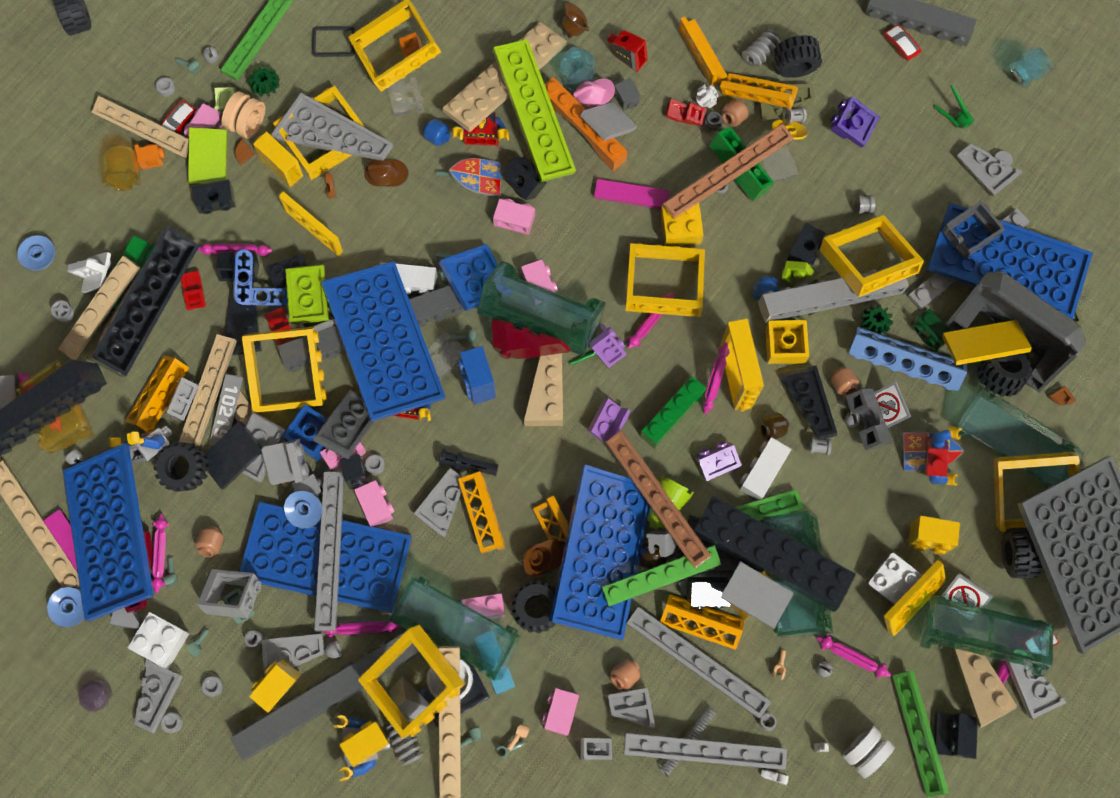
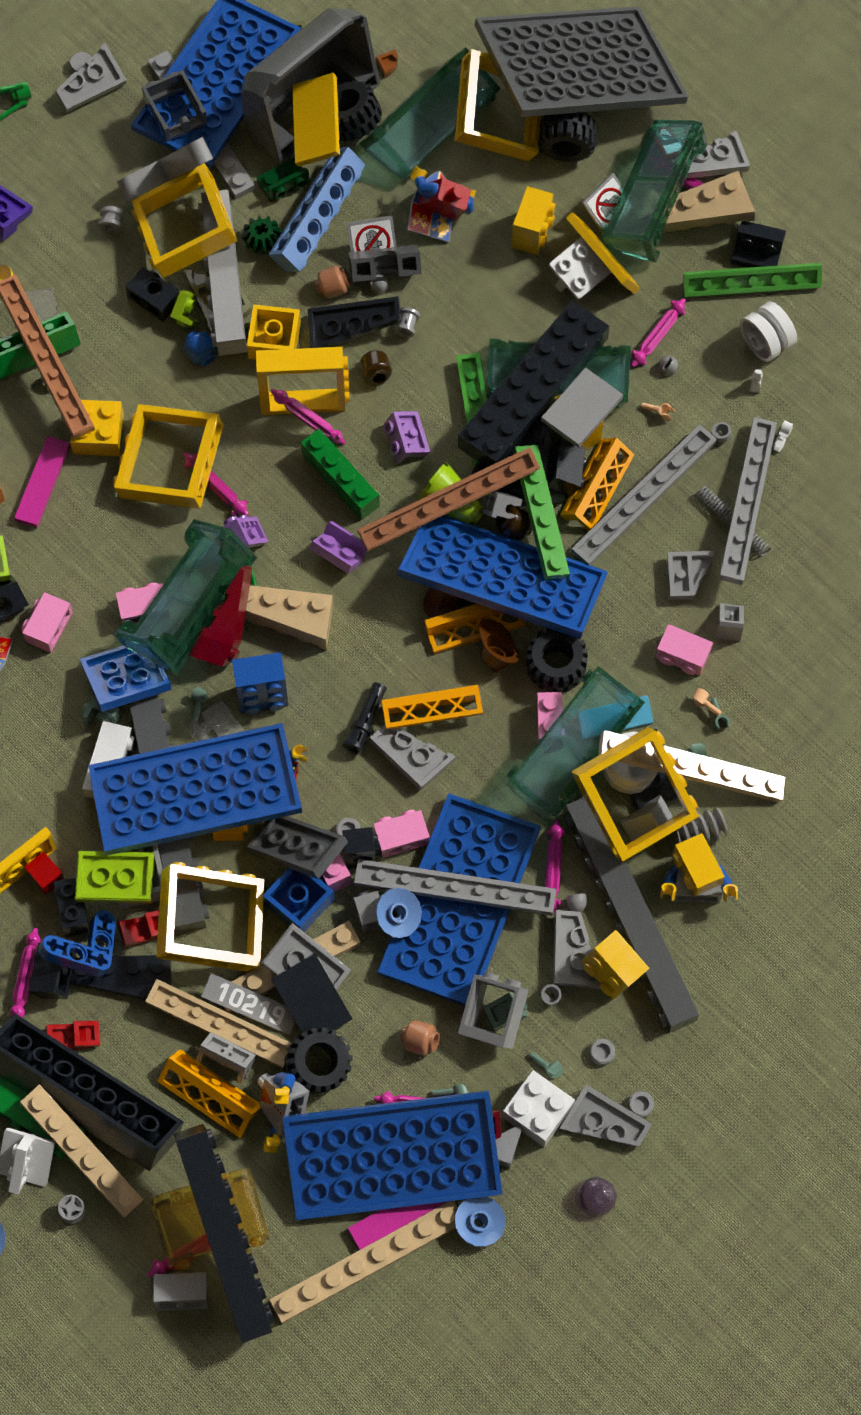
camera: 80 degrees left, 5 degrees down
light grey hinge [65,449,83,466] -> none
light grey bracket [262,439,309,485] -> none
nougat head [610,659,640,689] -> none
white brick [740,437,791,500] -> none
none -> red panel [25,851,64,896]
none -> light grey beam [116,137,213,202]

